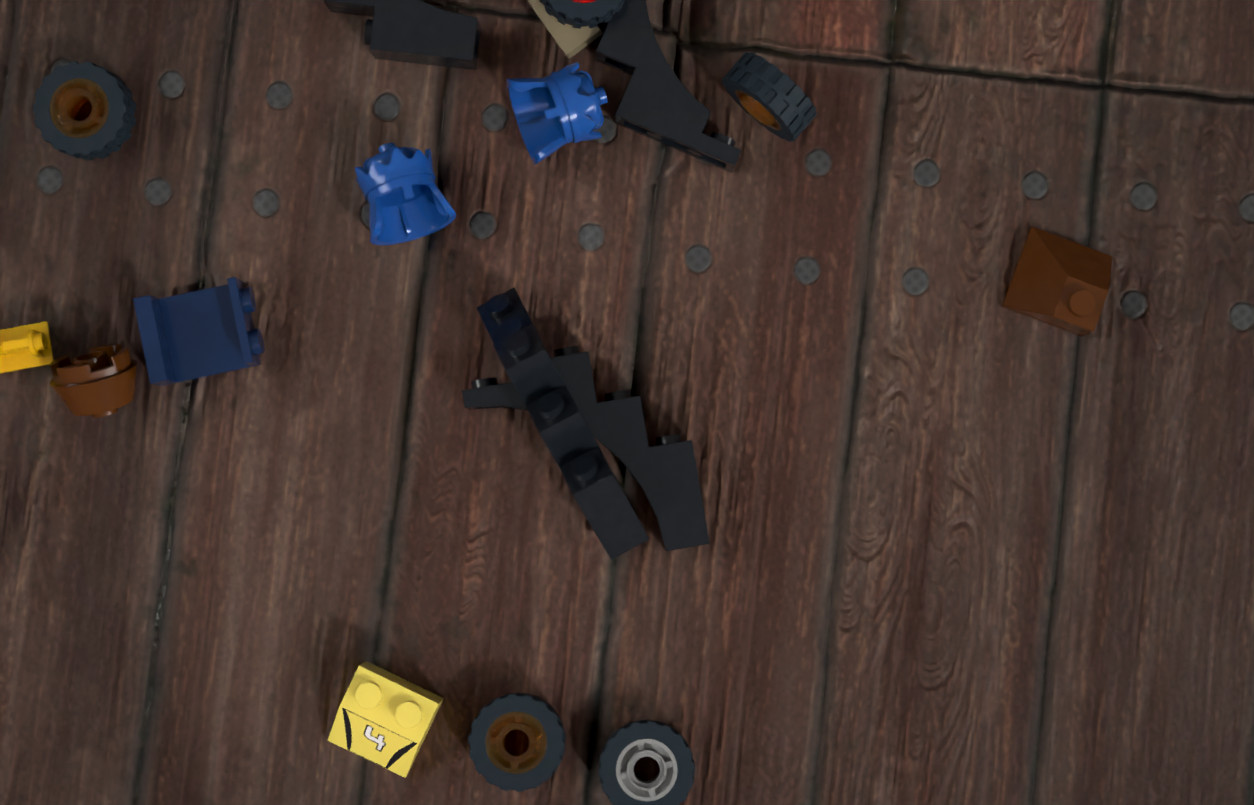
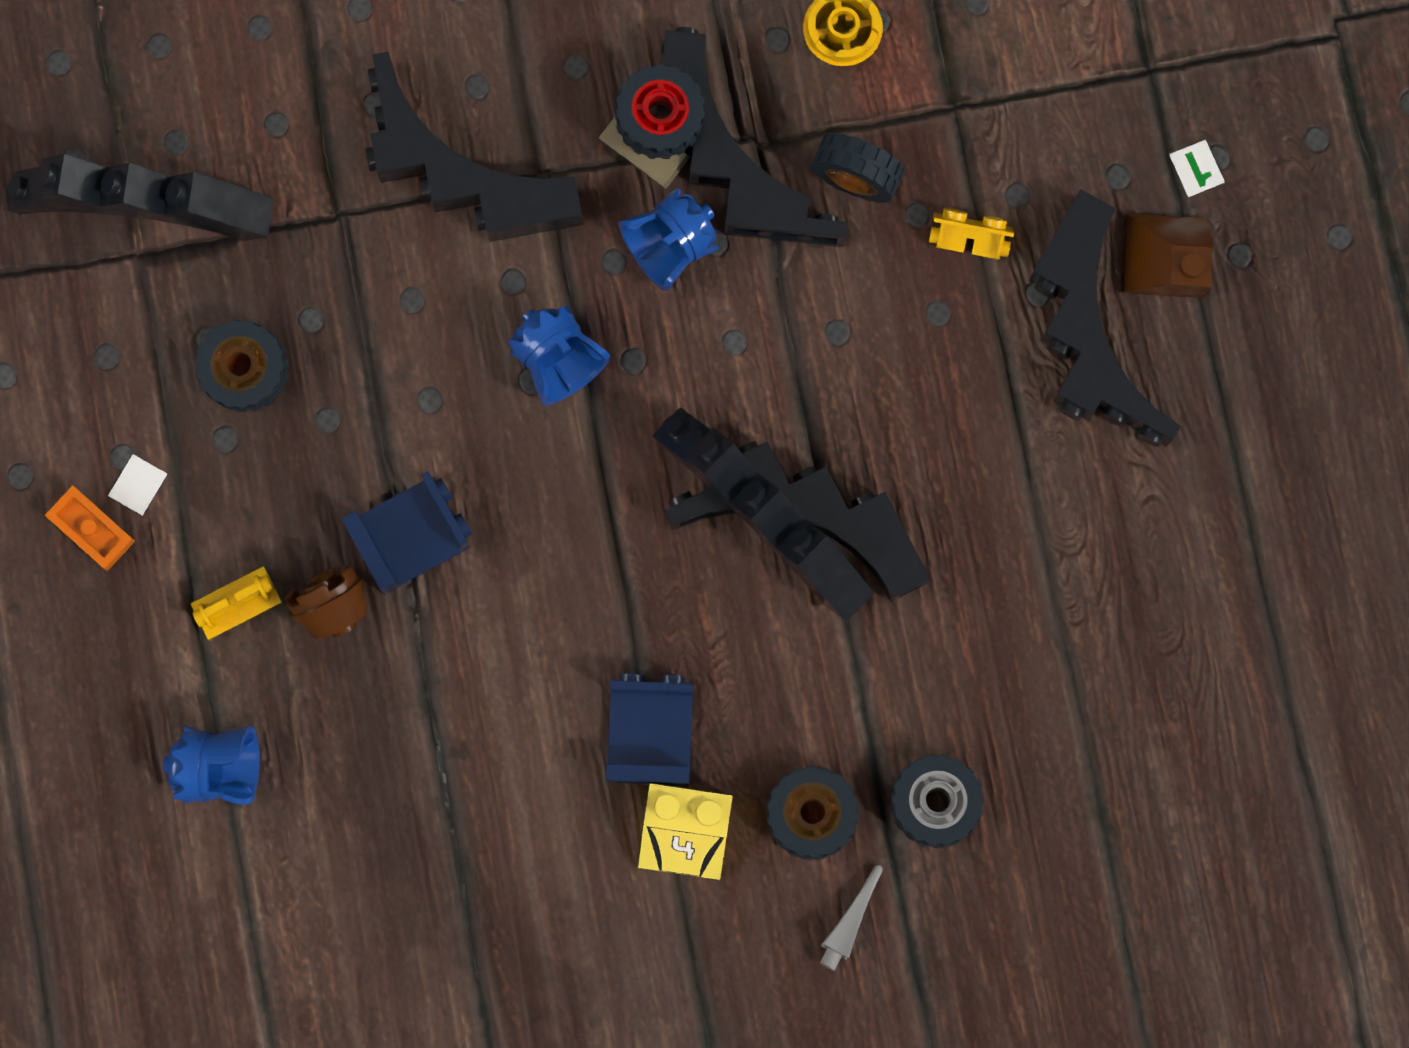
camera: 20 degrees left, 5 degrees down
none -> dark blue panel [606,674,693,786]
none -> yellow hinge [929,208,1014,260]
none -> black arch [1029,189,1181,447]
none -> white sticker [1169,140,1225,197]

